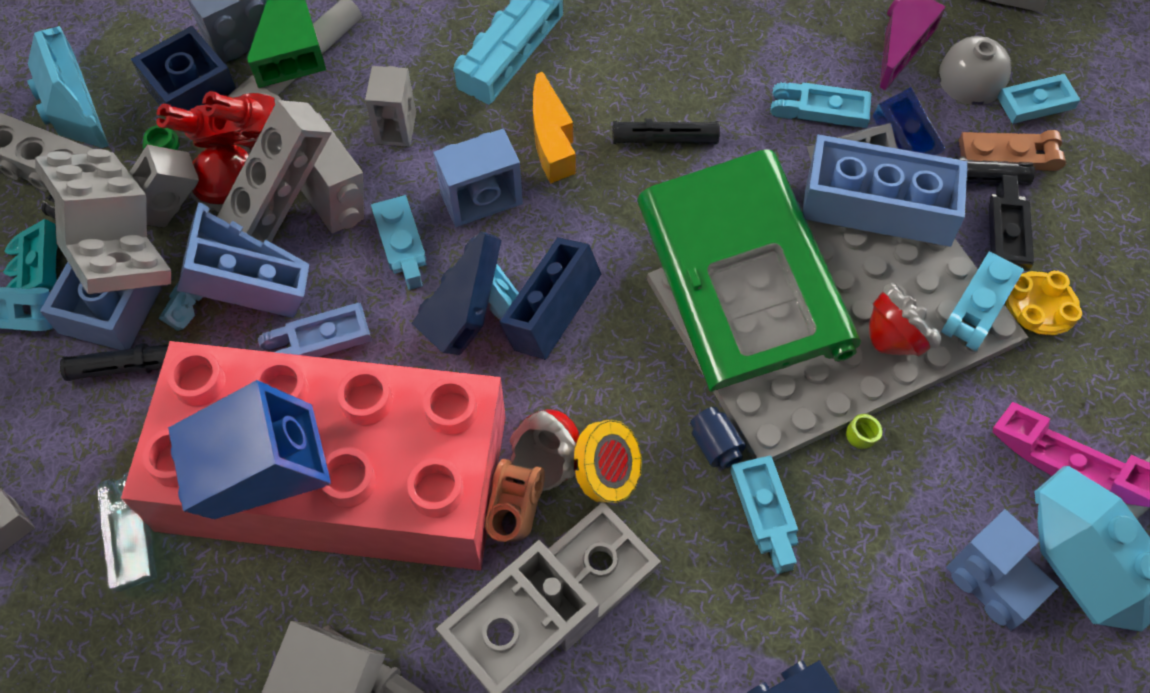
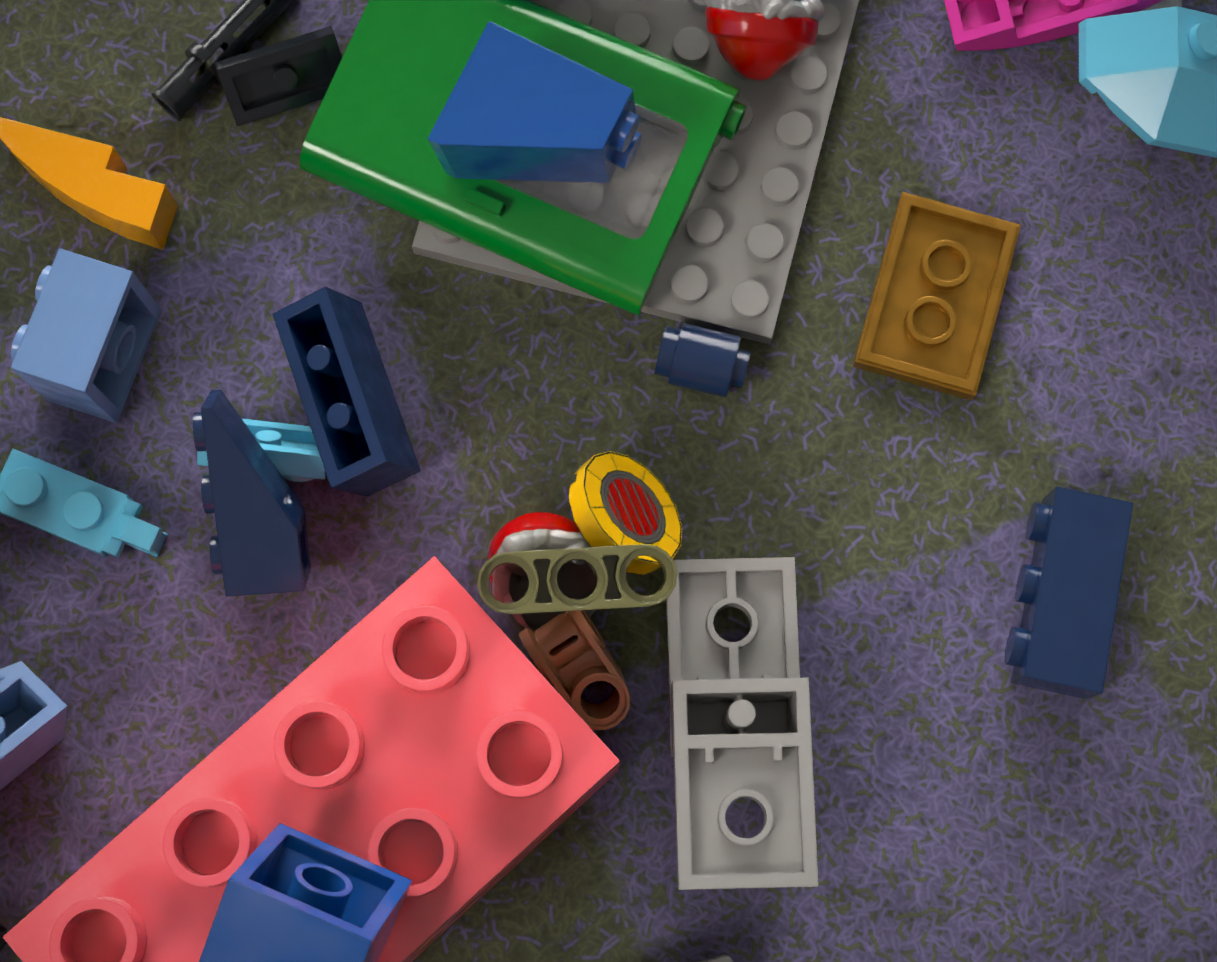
camera: 50 degrees left, 15 degrees up
medium blue hinge [258,302,372,357] -> none
medium azure hinge [730,455,798,574] -> none
lime hinge [846,414,883,449] -> none
medium blue brick [946,509,1059,631] -> none
none -> black plate [215,26,342,126]
none -> blue slope [428,21,642,183]
none -> olive beam [477,544,677,614]
none -> pearl gold tile [852,192,1021,401]

